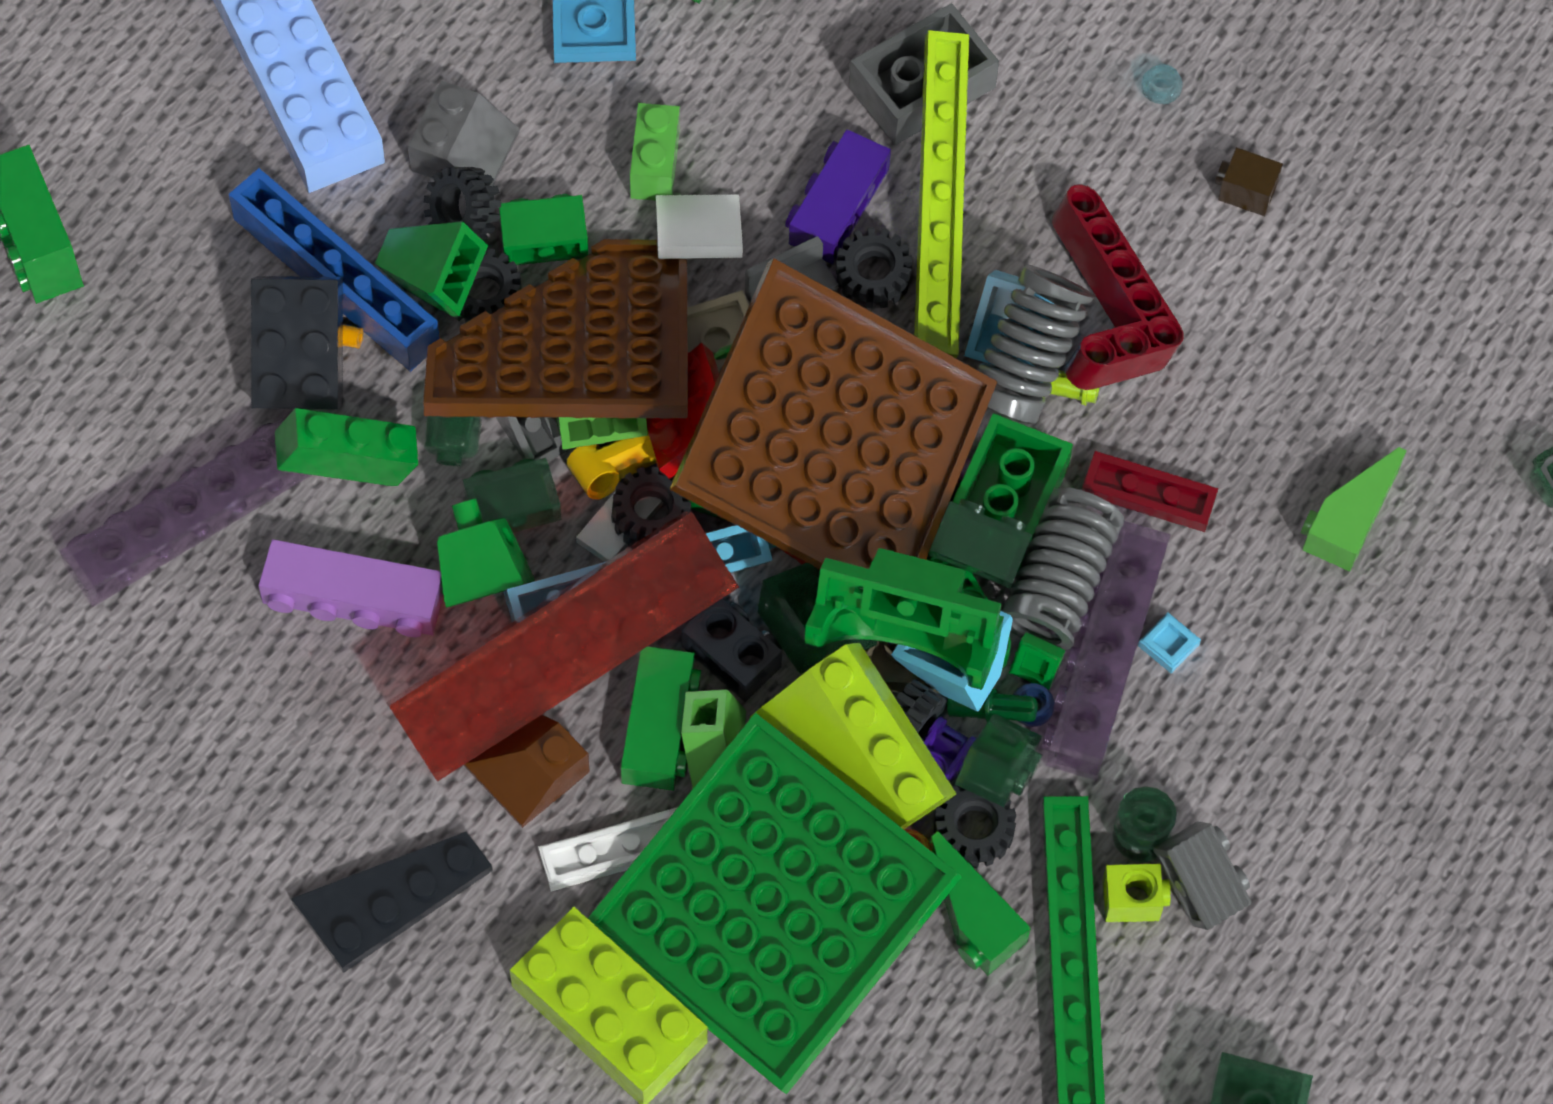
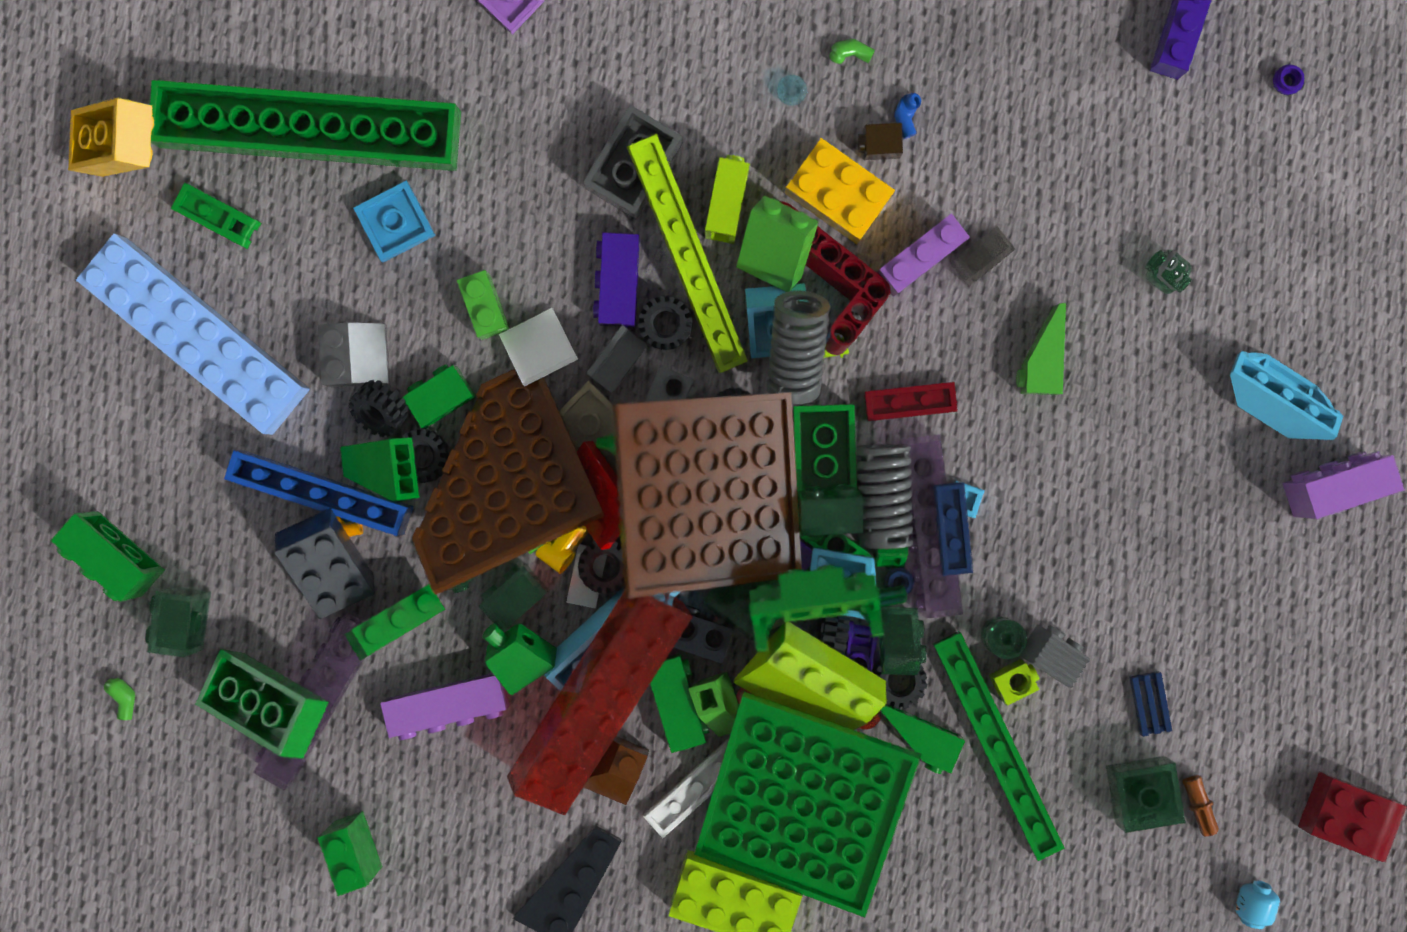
camera: 25 degrees left, 25 degrees up
none -> clear green brick [145,587,211,657]
none -> green brick [195,649,329,758]
none -> green brick [318,811,382,896]
none -> lime brick [705,155,750,244]
none -> bright green brick [736,196,819,292]
none -> yellow brick [784,138,895,245]
none -> bright green arm [829,39,875,64]
none -> medium lavender brick [877,213,970,297]
none -> blue arm [894,93,921,140]
none -> dark blue tile [932,482,973,576]
none -> clear smoke slope [950,226,1015,286]
none -> dark blue tile [1129,671,1172,737]

